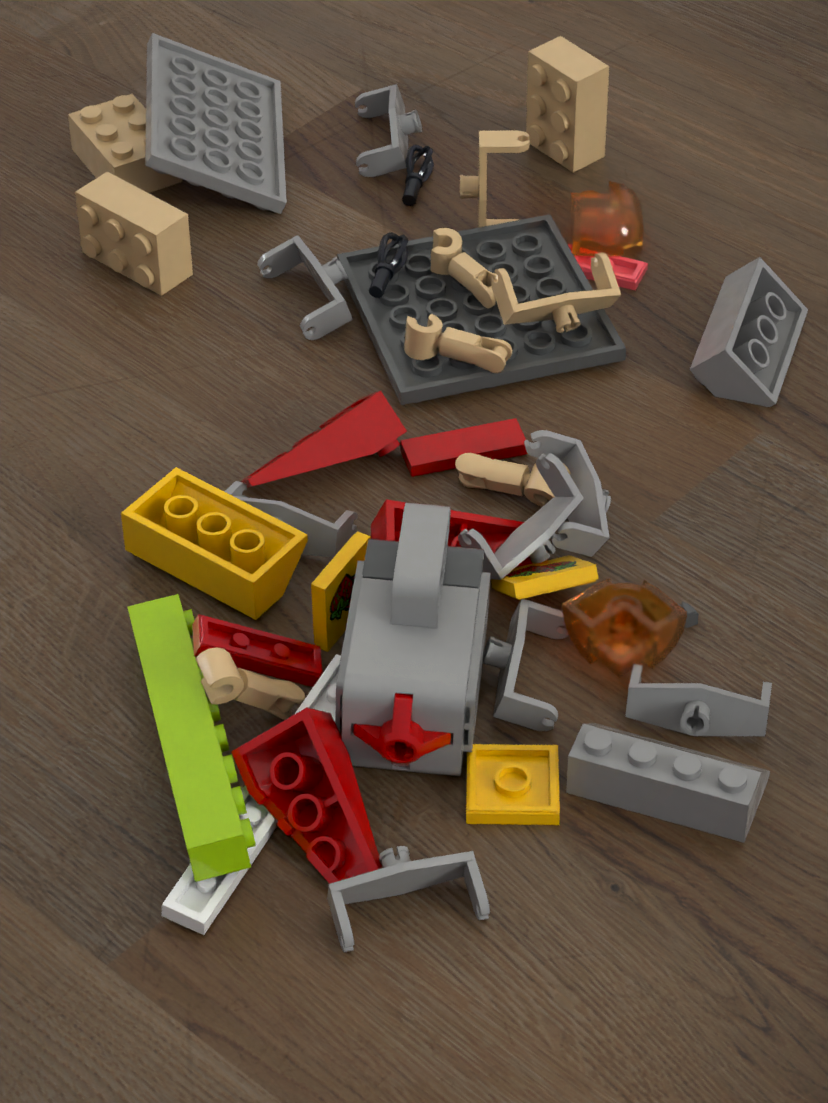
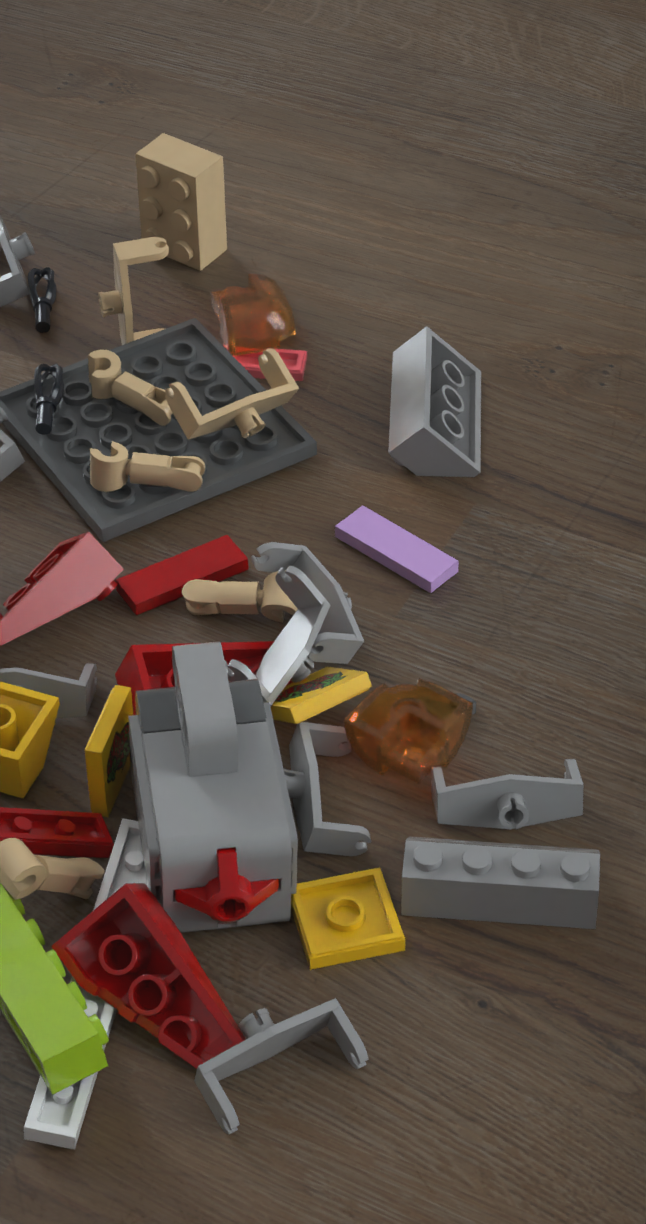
camera: 15 degrees left, 0 degrees up
none -> lavender tile [335,505,459,593]

